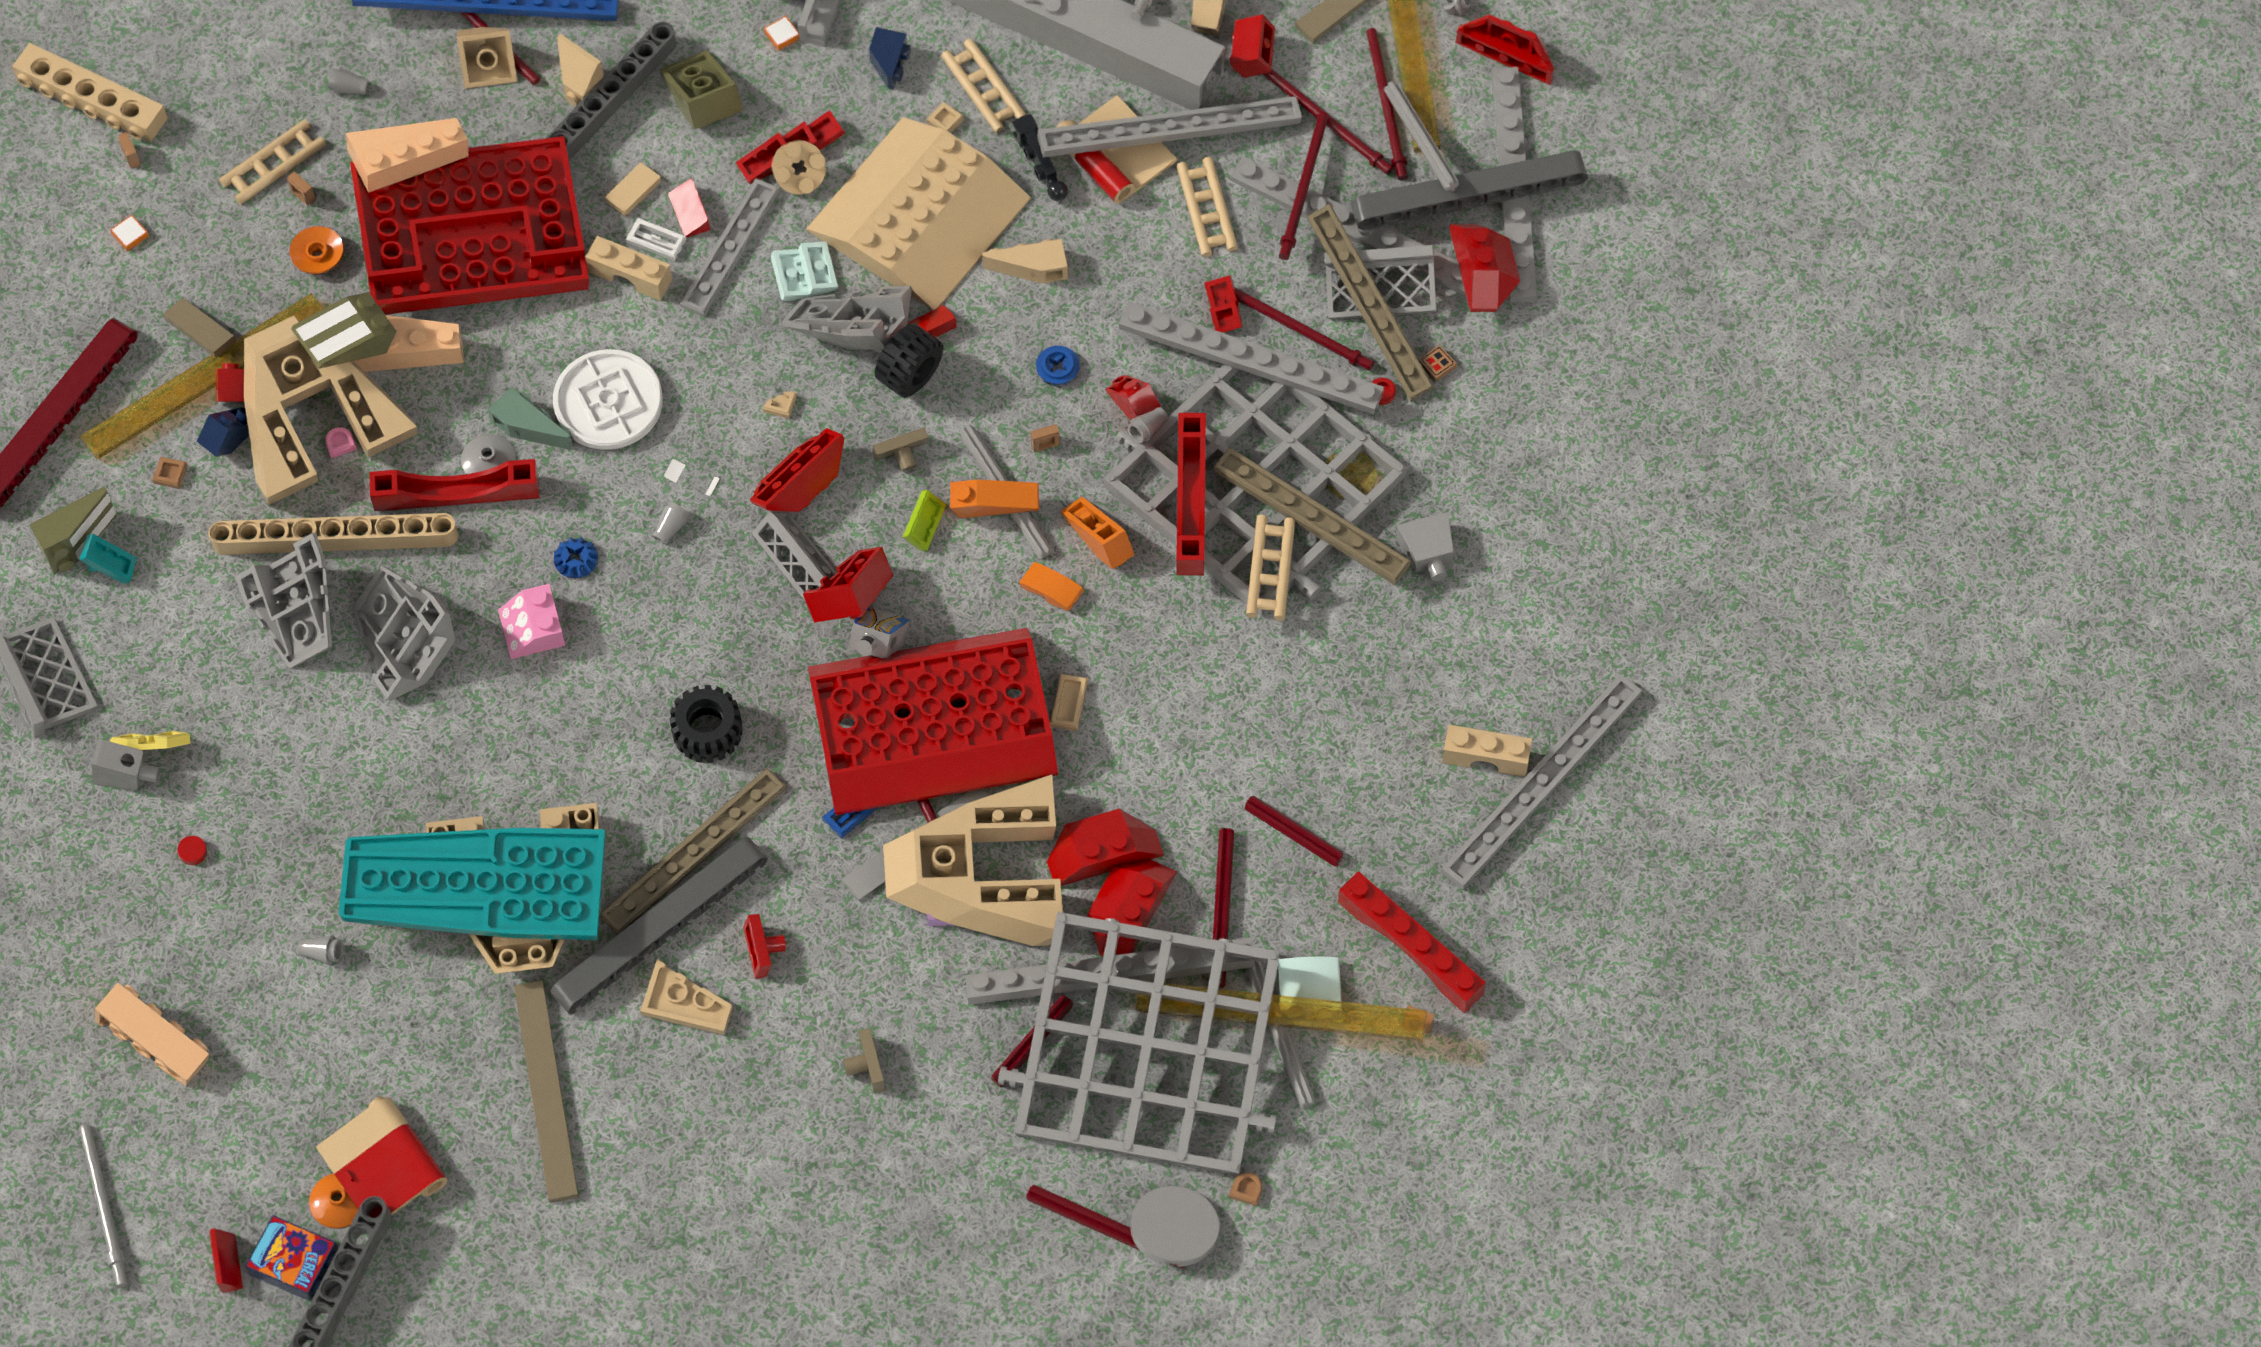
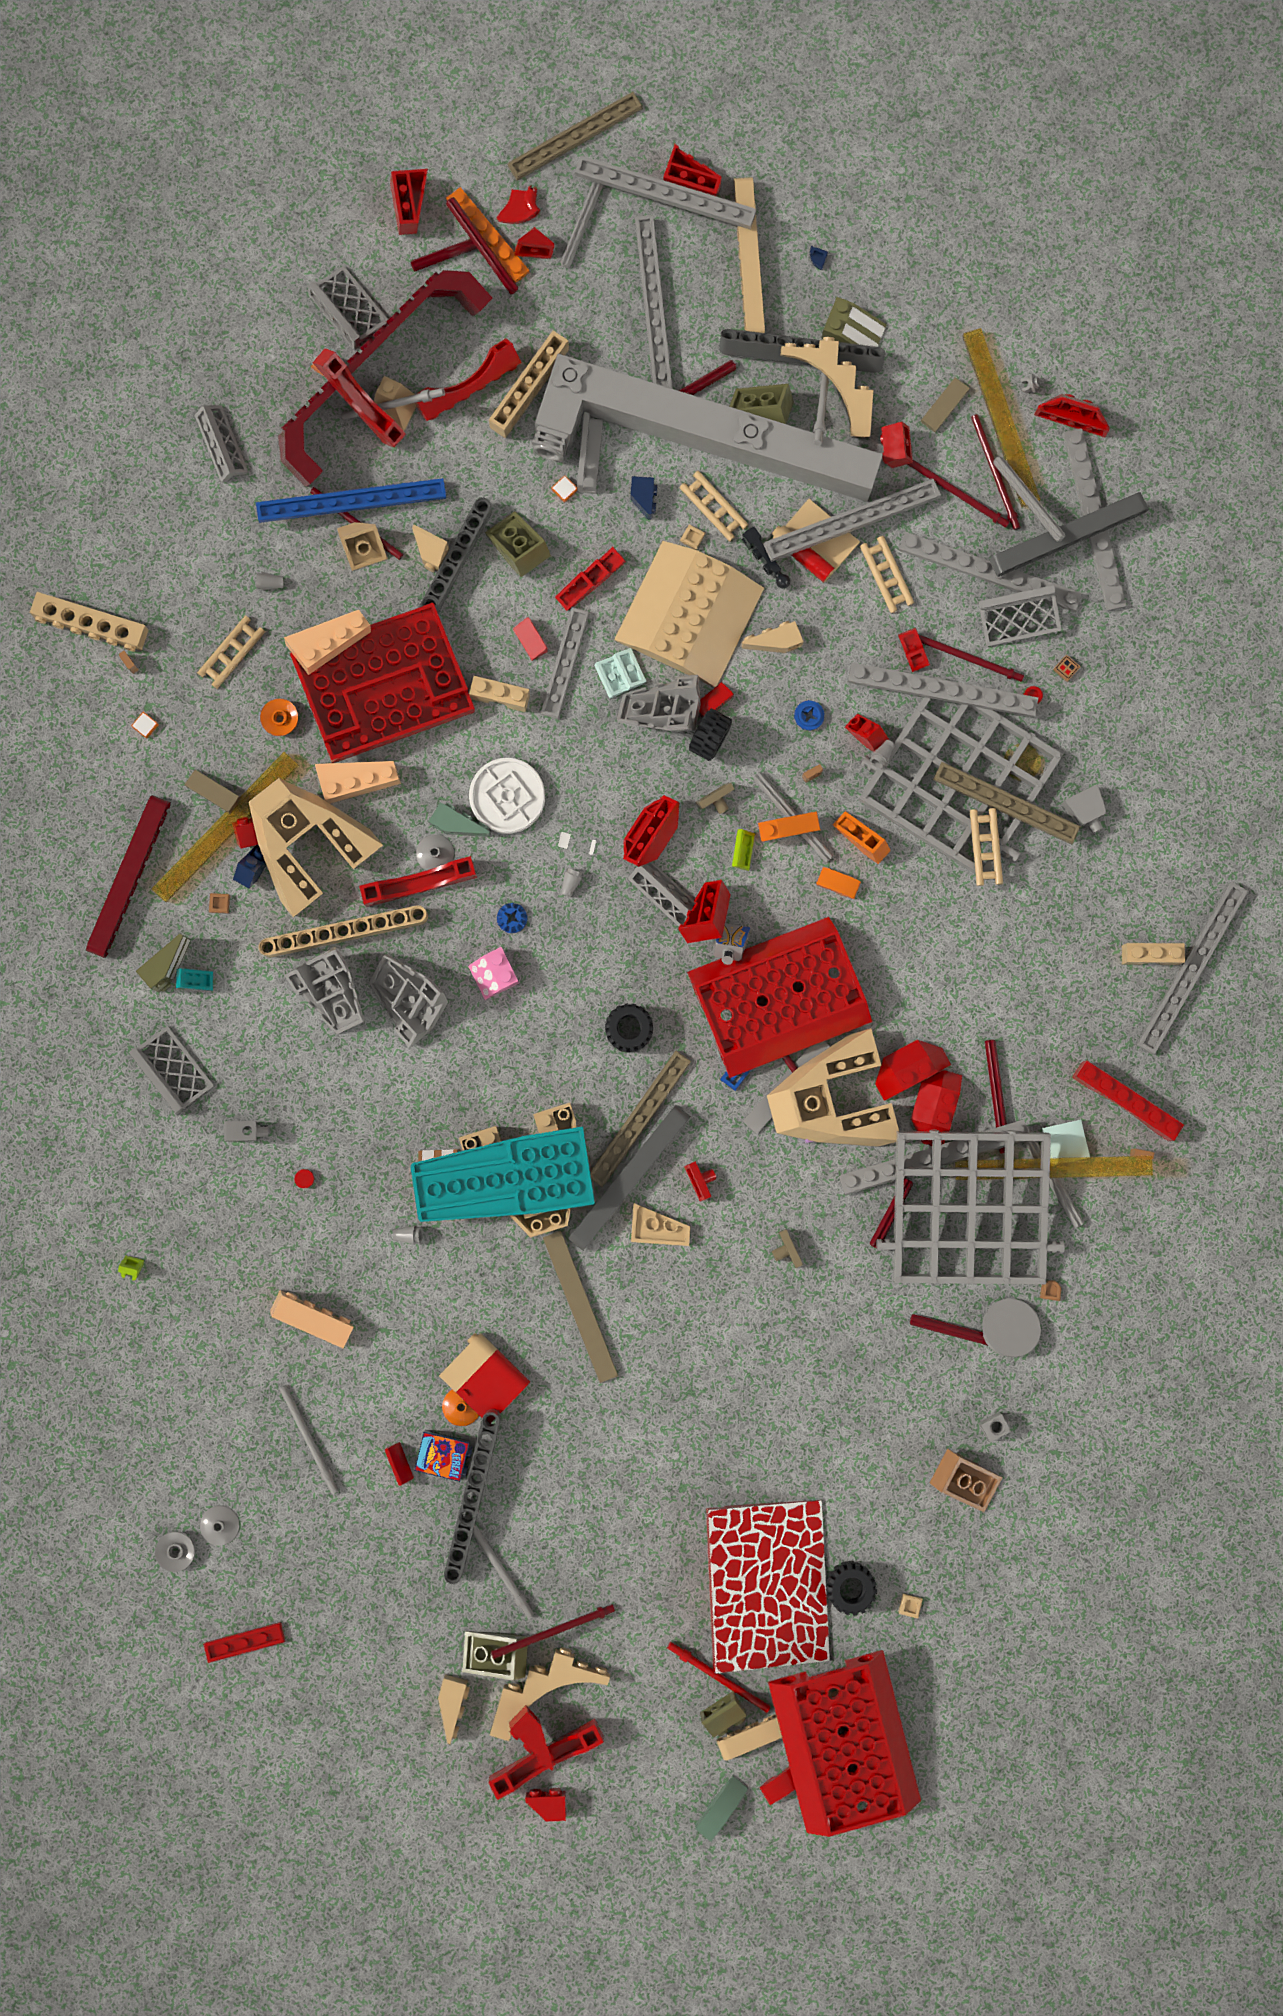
camera: 15 degrees left, 20 degrees up
light yellow tile [110,731,191,750] -> none
medium nougat tile [287,171,316,205] -> none
olive slope [291,292,397,369] -> none
bright pink tile [325,427,357,458] -> none
tan tile [605,162,661,216] -> none
white tile [626,218,686,261] -> none
tan tile [763,391,798,419] -> none
tan plate [772,140,826,195] -> none
tan tile [1050,674,1088,731] -> none
red arch [1176,413,1206,576] -> none
dark red axle [1245,796,1343,866] -> none
dark red bar [1279,111,1329,260] -> none
dark tan tile [1306,204,1434,402] -> none
red wedge [1449,224,1520,312] -> none

